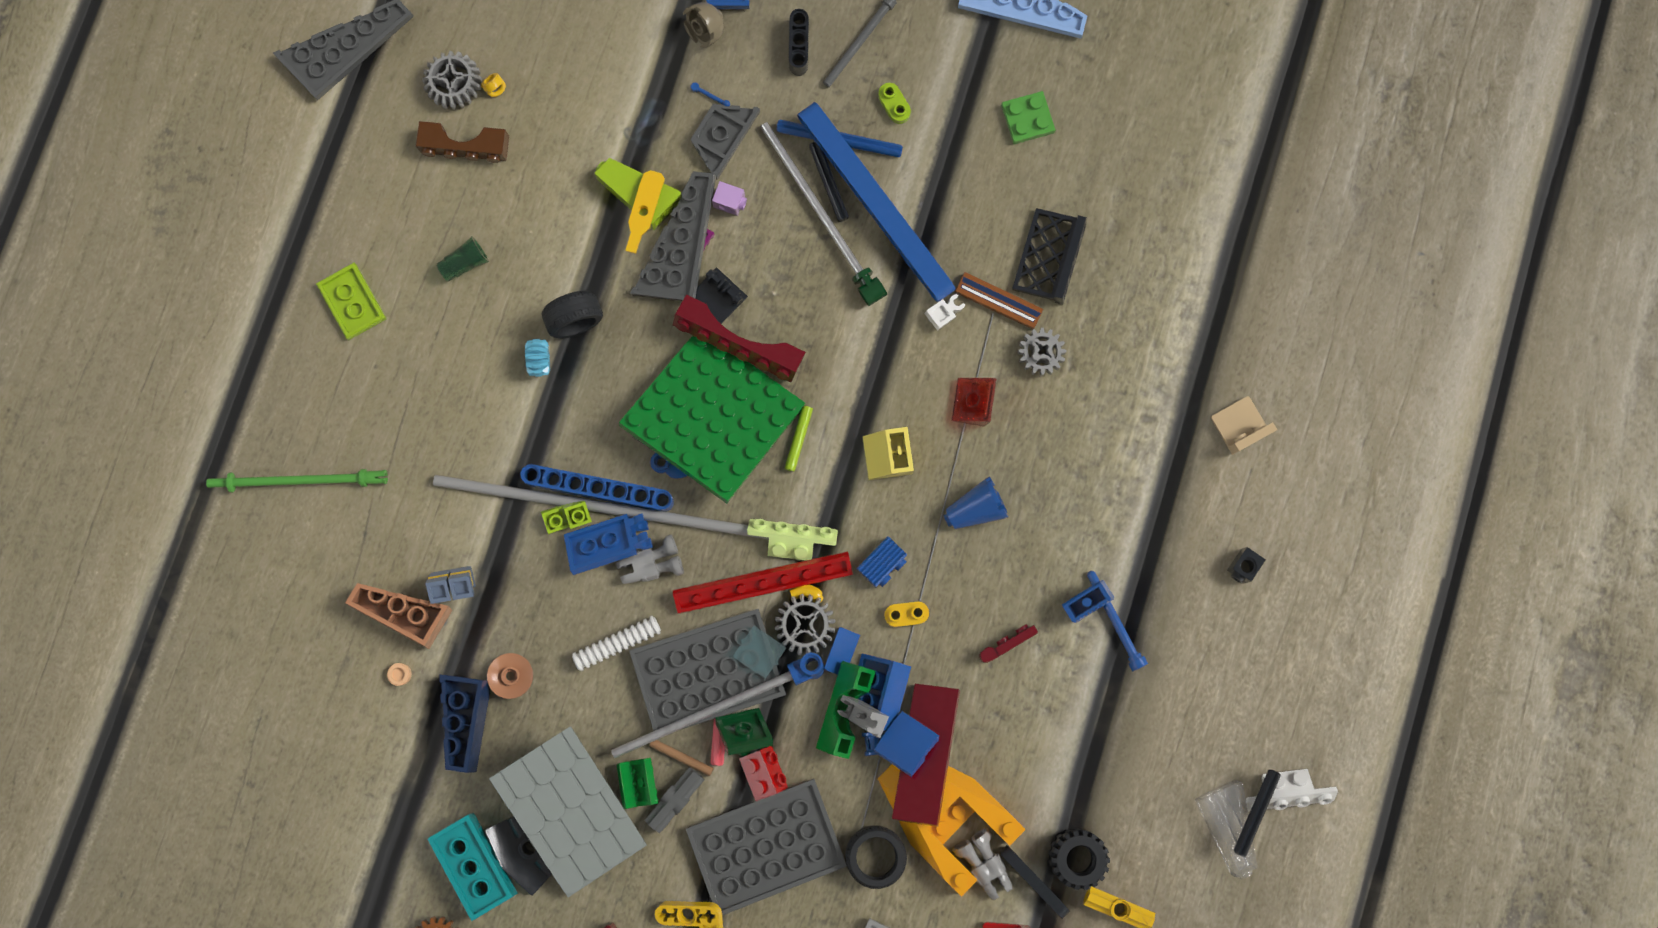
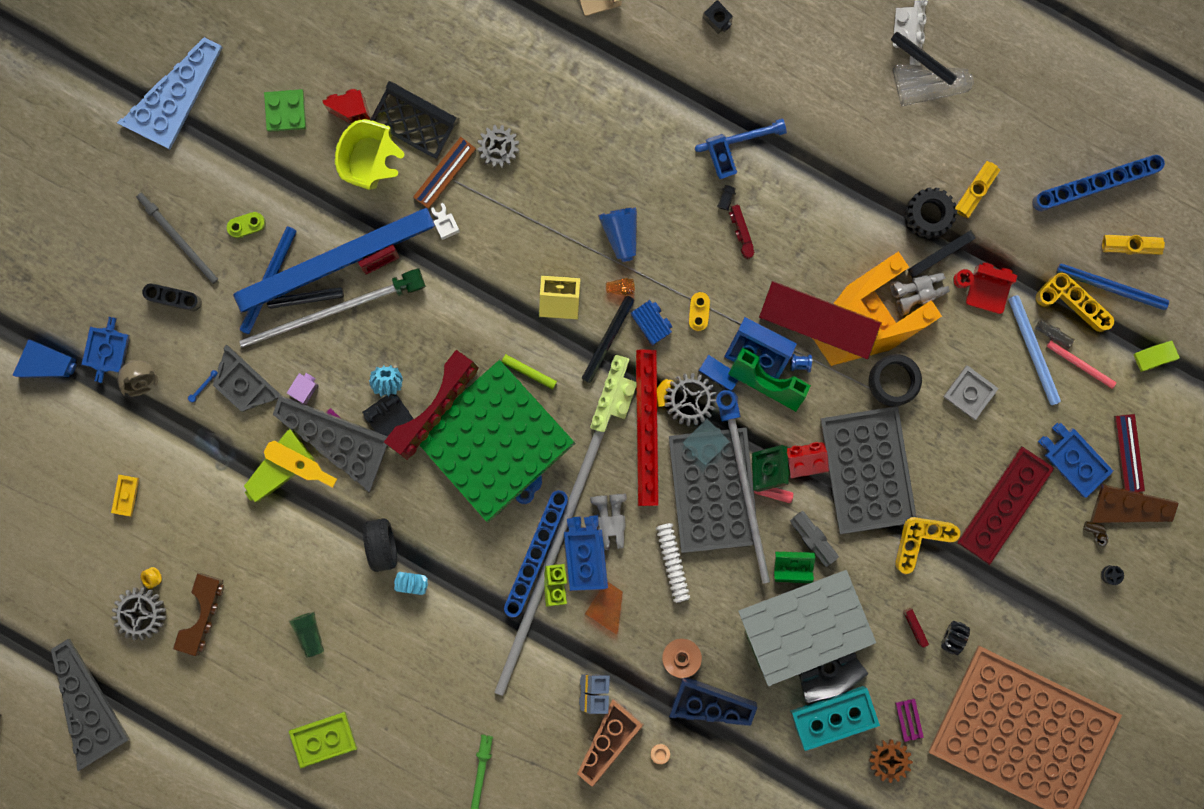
camera: 75 degrees left, 5 degrees up
medium nougat bar [649,740,714,776] -> none
light grey hinge [838,695,889,738] -> none
blue slope [874,711,939,777] -> none
clear red slope [951,378,997,427] -> none
none -> yellow plate [111,474,139,516]
none -> red slope [322,89,371,124]
none -> neon yellow piece [334,119,405,190]
none -> dark red tile [358,244,400,275]
none -> medium azure gear [369,365,403,397]
none -> black axle [582,295,635,383]
none -> clear orange wing [585,581,623,634]
none -> clear orange cone [606,277,635,296]
none -> black pin [717,185,736,211]
none -> red bush [953,269,974,288]

